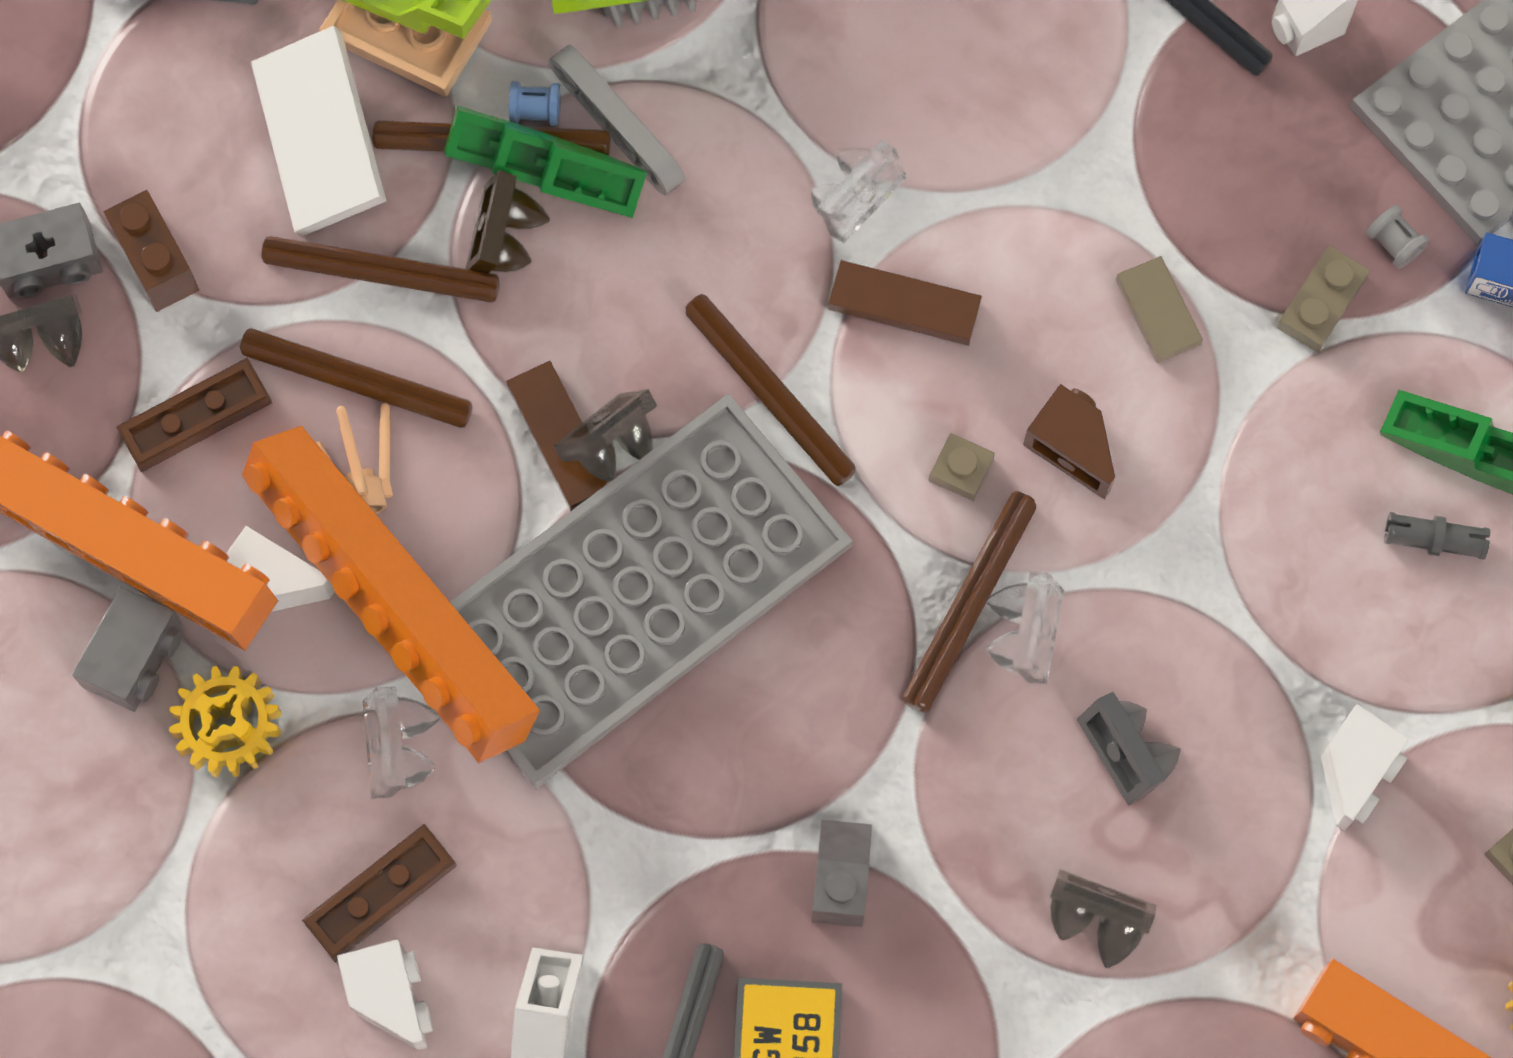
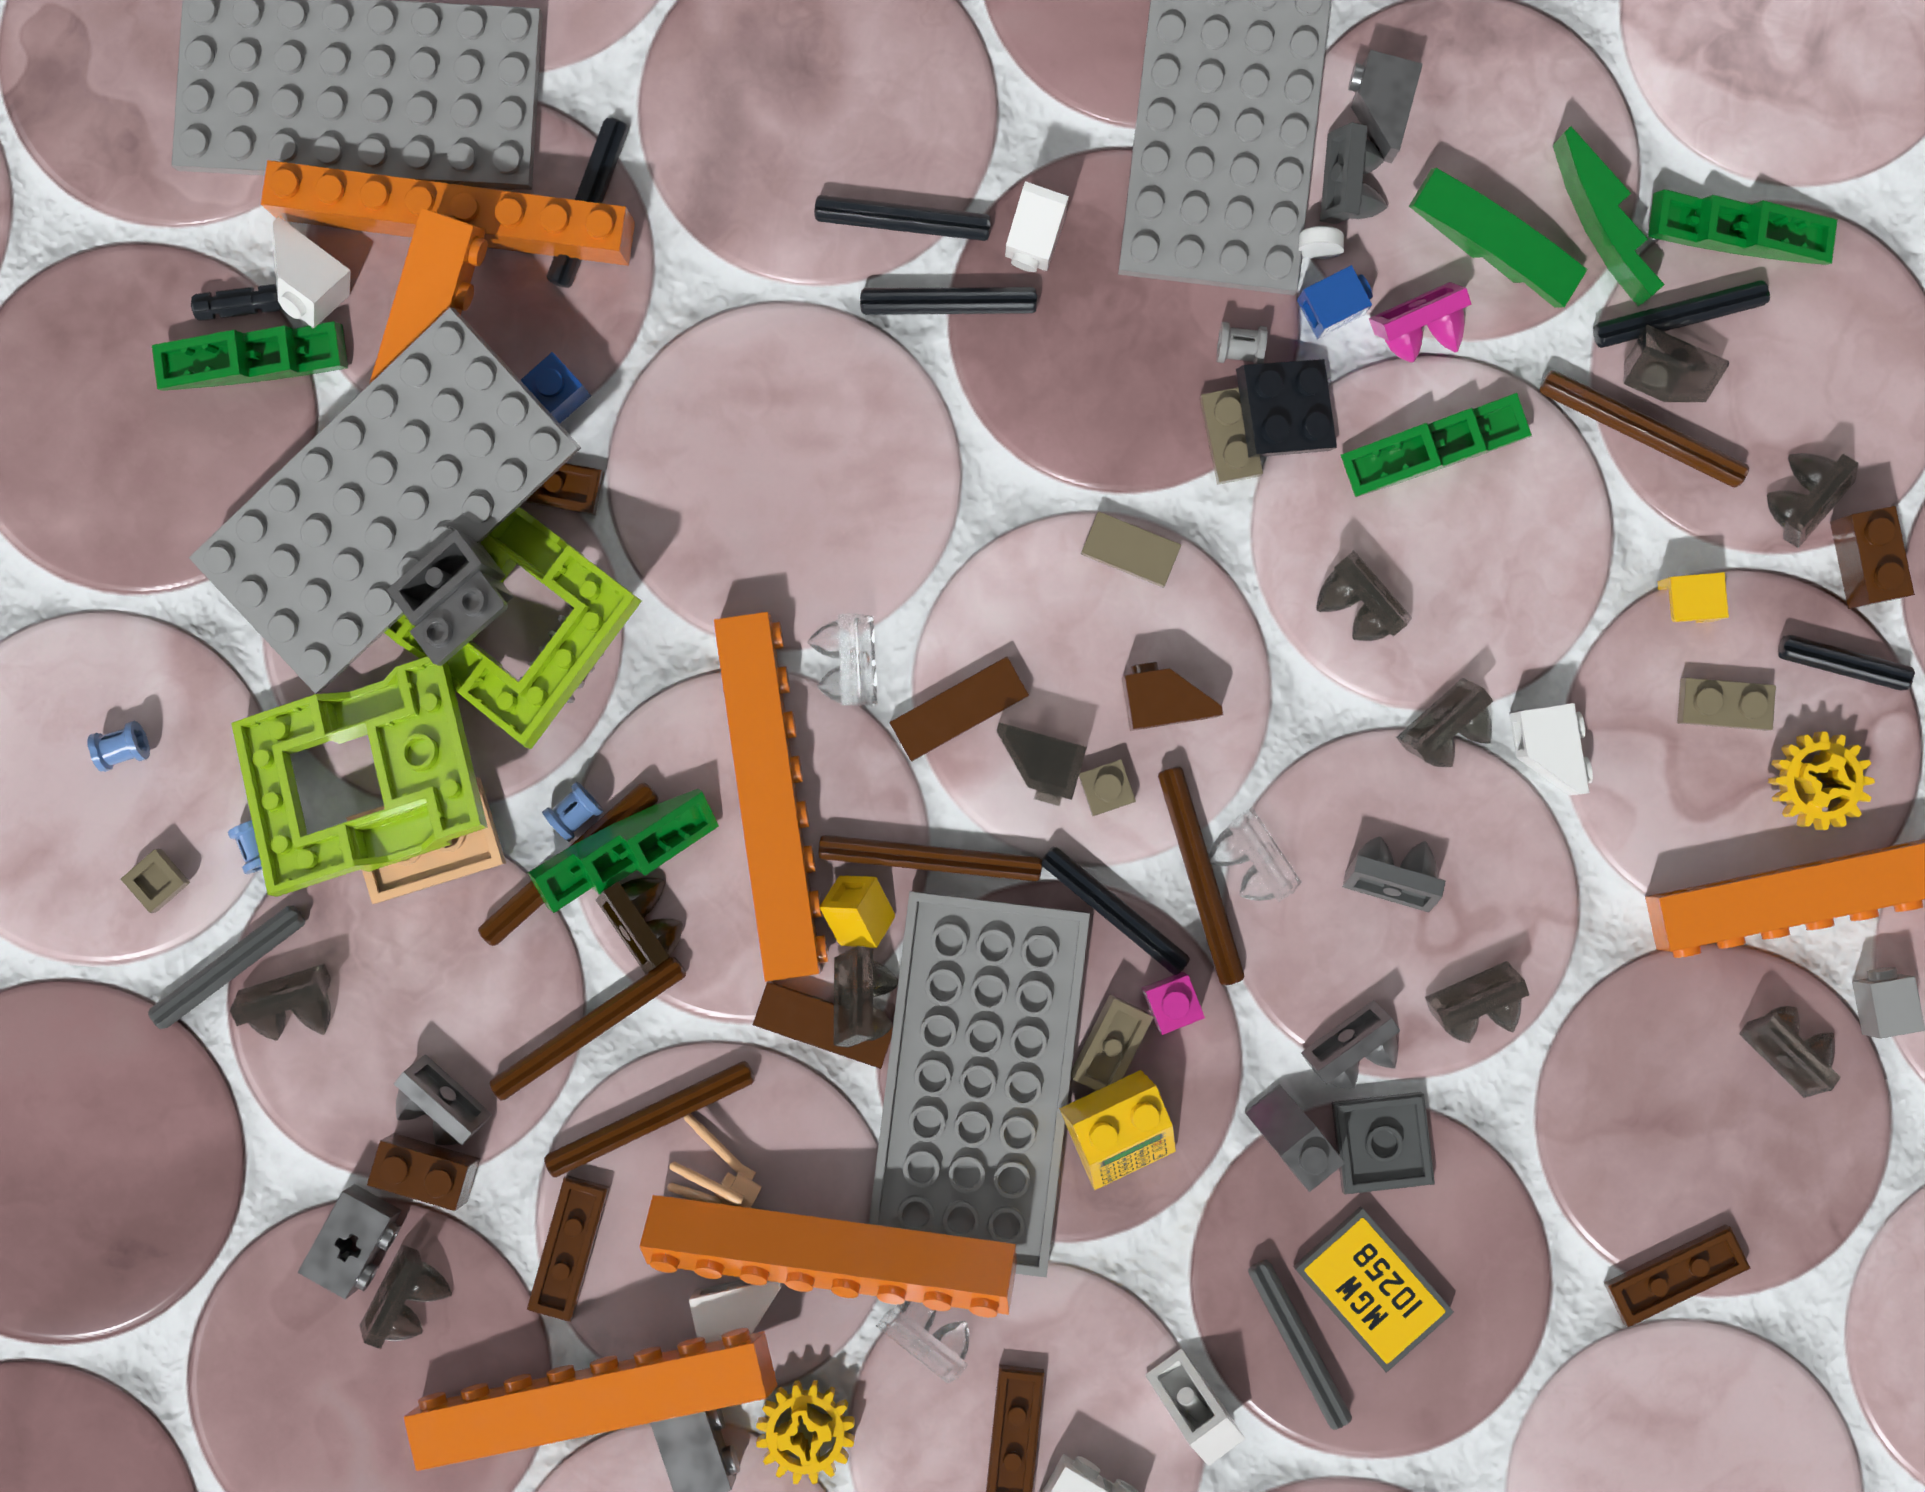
camera: 45 degrees left, 15 degrees up
white tile [251,26,386,237] -> none
light grey beam [549,45,685,195] -> none
dark grey pin [1384,512,1491,560] -> none
none -> clear smoke tile [230,964,331,1041]
none -> flat silver tile [394,1054,492,1145]
none -> orange brick [713,612,829,982]
none -> yellow panel [819,875,895,948]
none -> clear smoke slope [996,722,1087,806]
none -> black axle [1041,847,1190,975]
none -> yellow slope [1059,1070,1176,1190]
none -> dark tan plate [1071,994,1154,1091]
none -> dark pink brick [1141,972,1205,1035]
none -> black plate [1236,359,1337,458]
none -> flat silver tile [1301,1000,1400,1089]
none -> clear smoke tile [1316,550,1412,641]
none -> dark grey tile [1331,1092,1435,1195]
none -> clear smoke tile [1396,678,1493,767]

